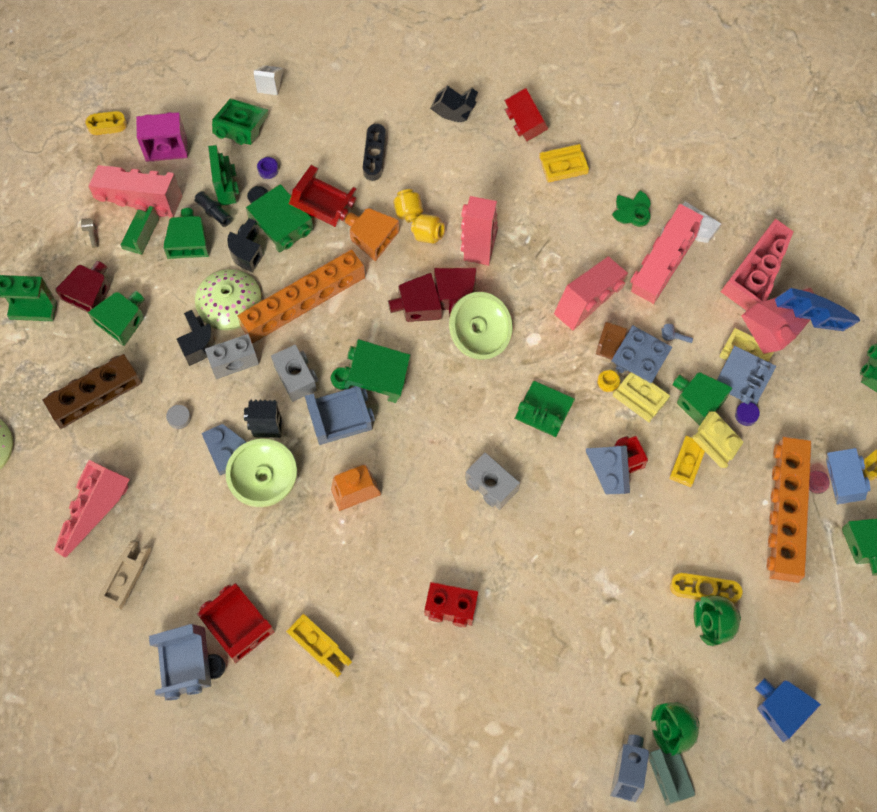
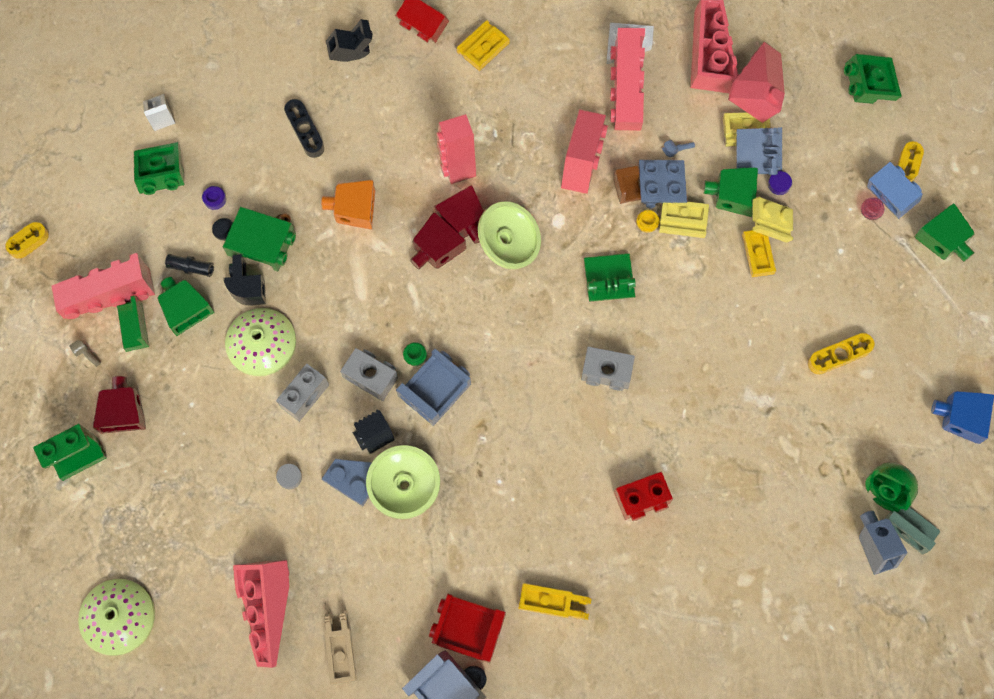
camera: 30 degrees left, 5 degrees up
reddish brown brick [42,354,142,429] -> none
green torso [88,291,145,346] -> none
dark pink brick [136,112,188,162] -> none
black brick [176,310,215,366] -> none
green plate [208,145,239,206] -> none
orange brick [237,249,365,344] -> none
red panel [289,165,357,227] -> none
orange torso [331,465,381,511] -> none
green panel [342,339,410,403] -> none
yellow head [393,189,424,223] -> none
yellow head [411,214,445,244] -> none
sand blue wing [586,446,630,494] -> none
green plate [612,191,651,227] -> none
red brick [614,436,648,474] -> none
green cylinder [693,595,741,646] -> none
orange brick [766,437,811,583] -> none
blue slope [775,288,860,331] -> none

